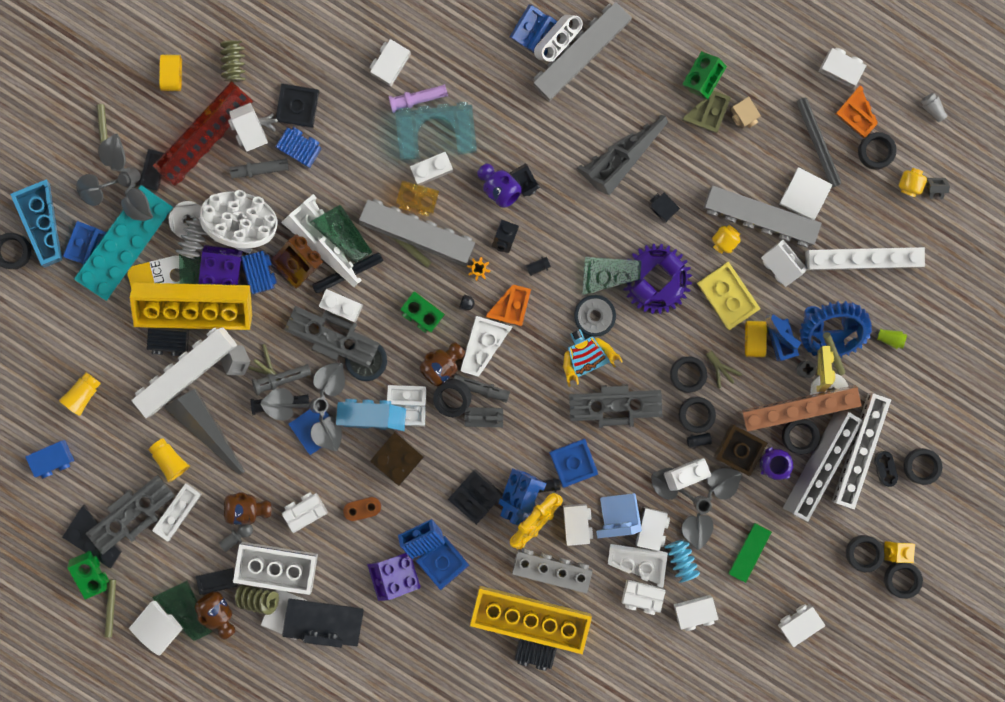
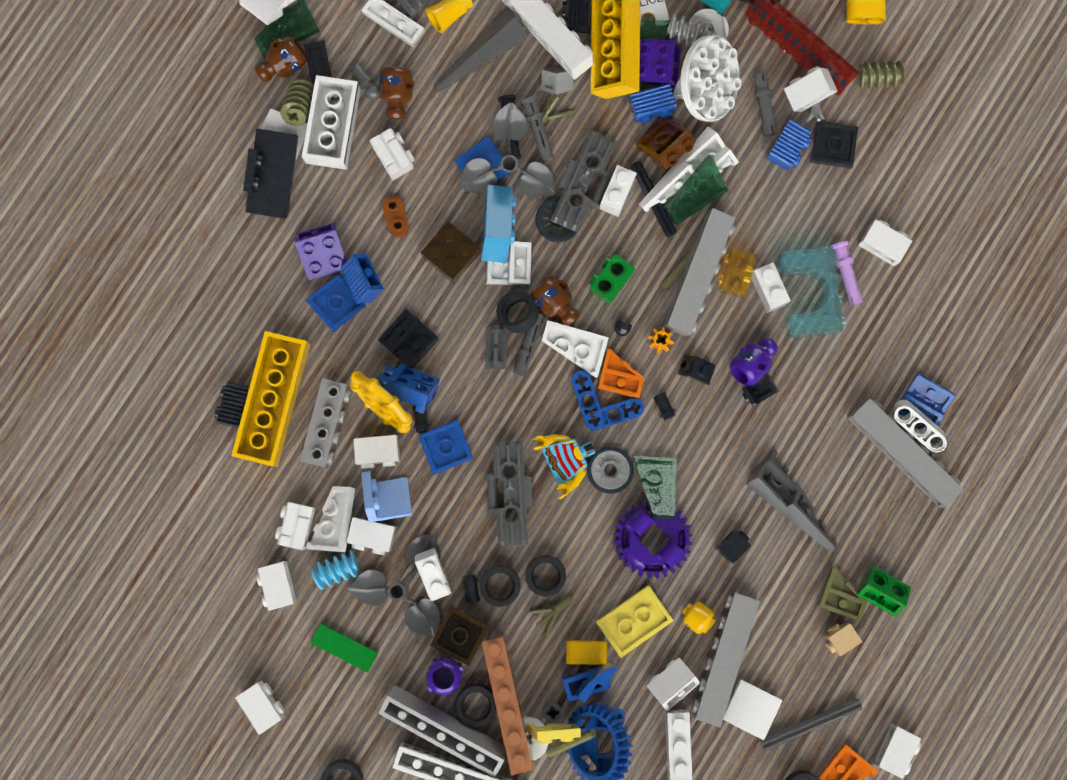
camera: 90 degrees right, 5 degrees down
none -> blue beam [571,371,644,431]

